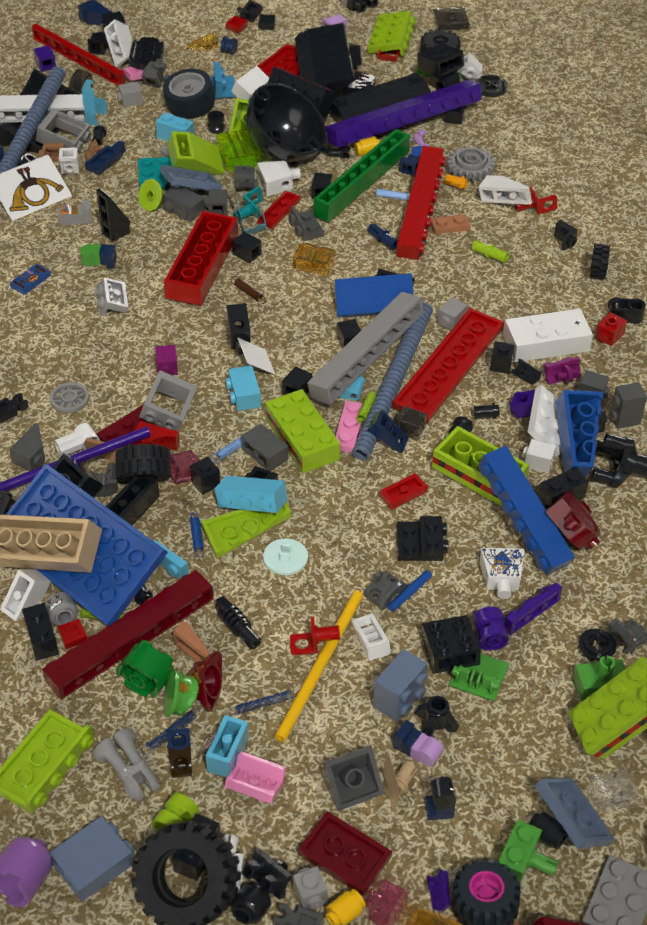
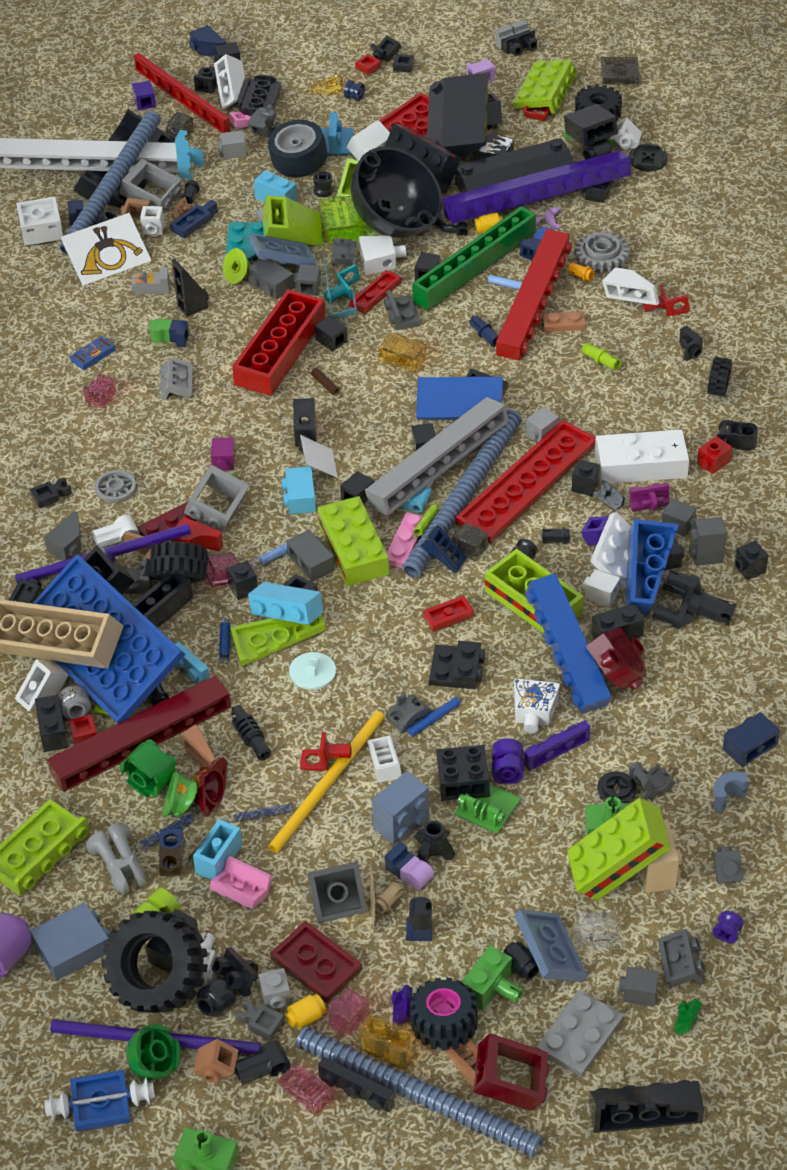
camera: 10 degrees right, 0 degrees up
none -> clear pink brick [83,374,116,409]

